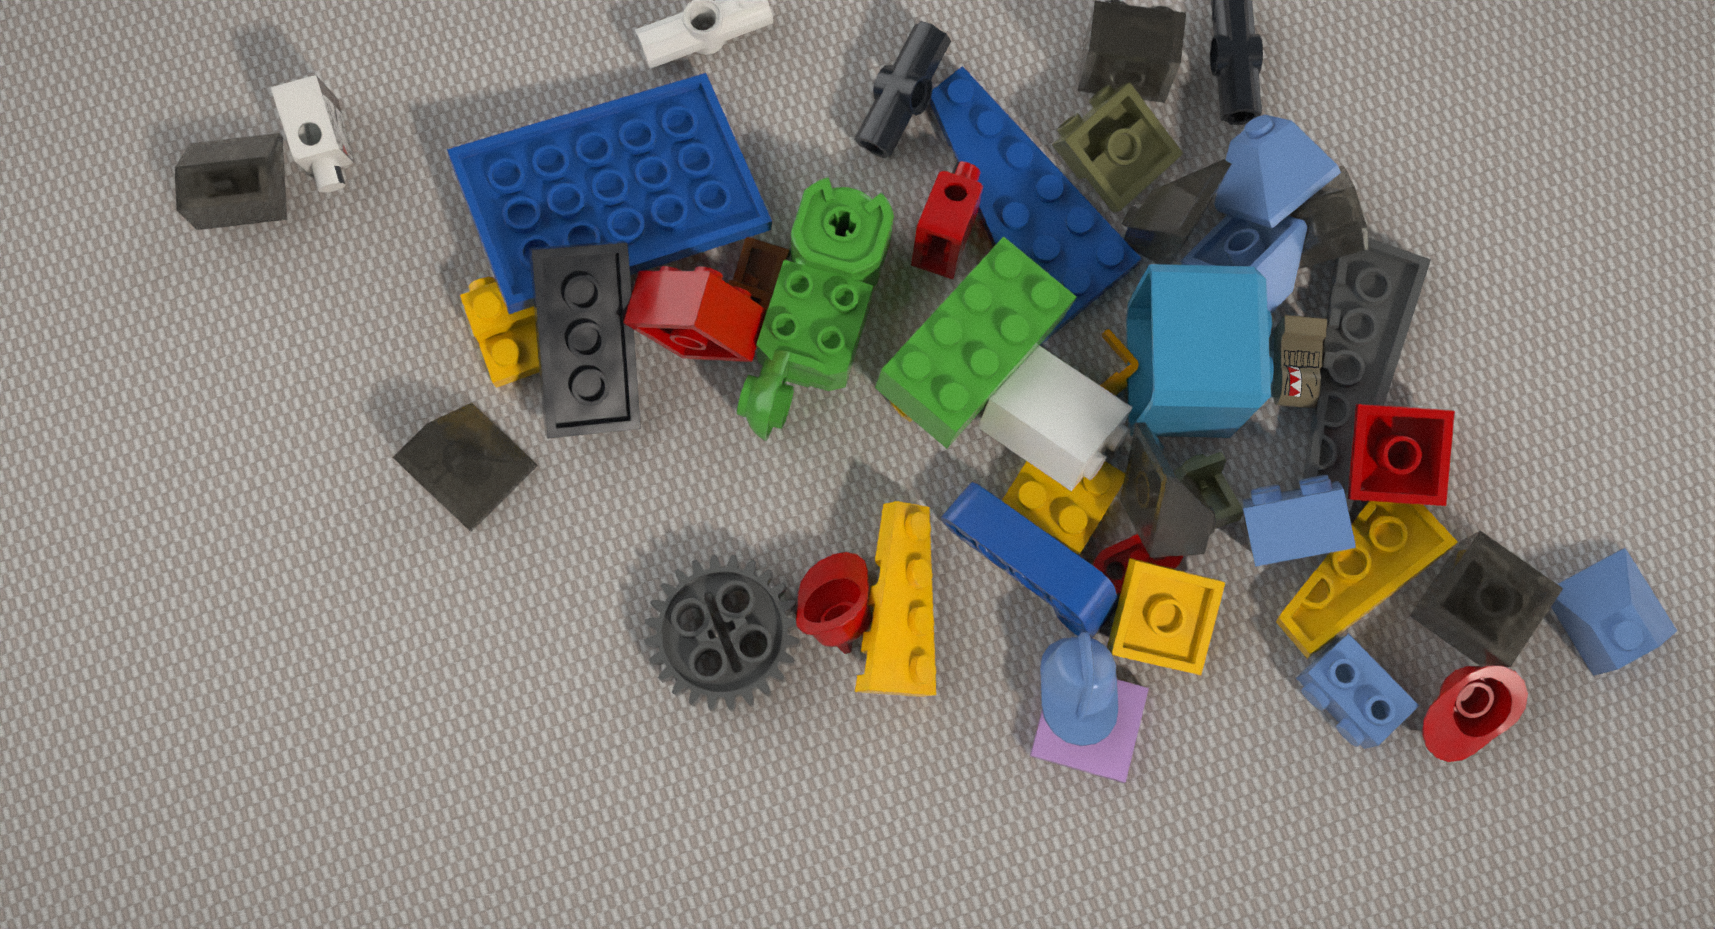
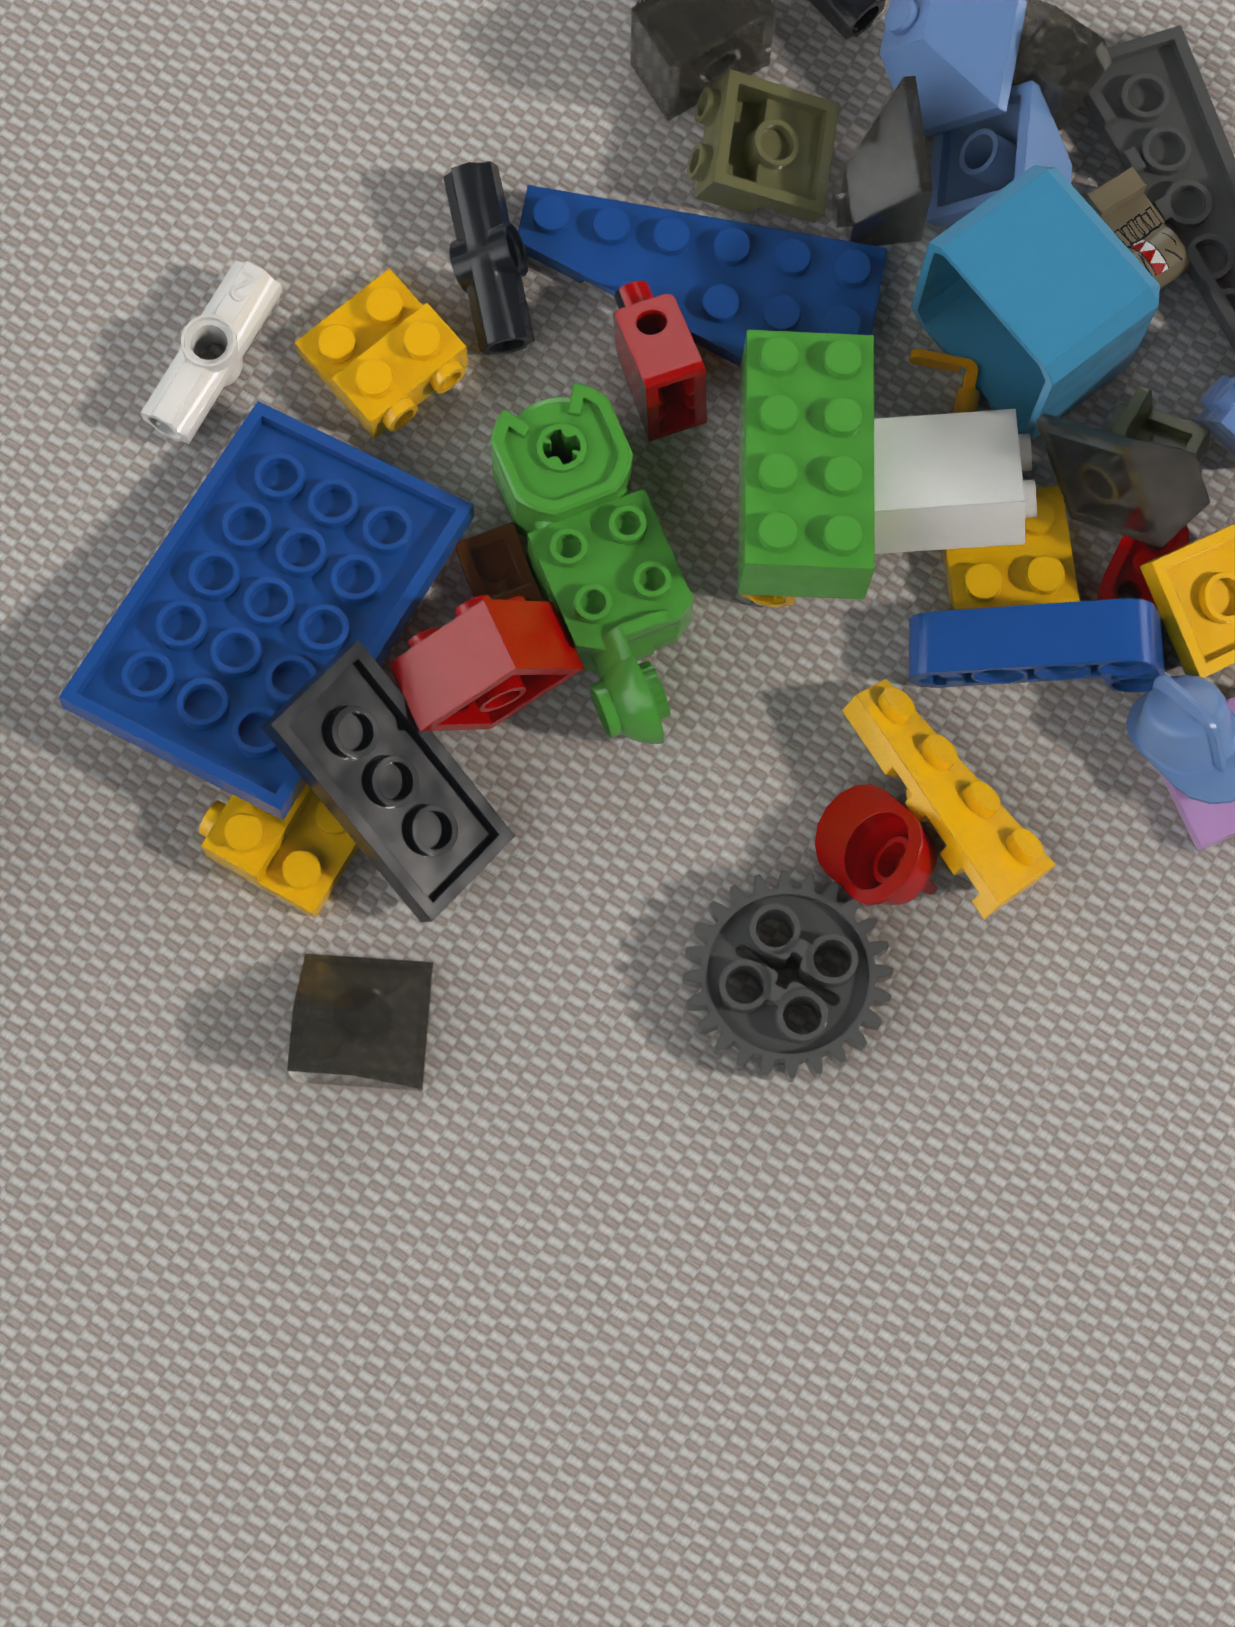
camera: 40 degrees left, 0 degrees up
none -> yellow plate [294,268,469,439]

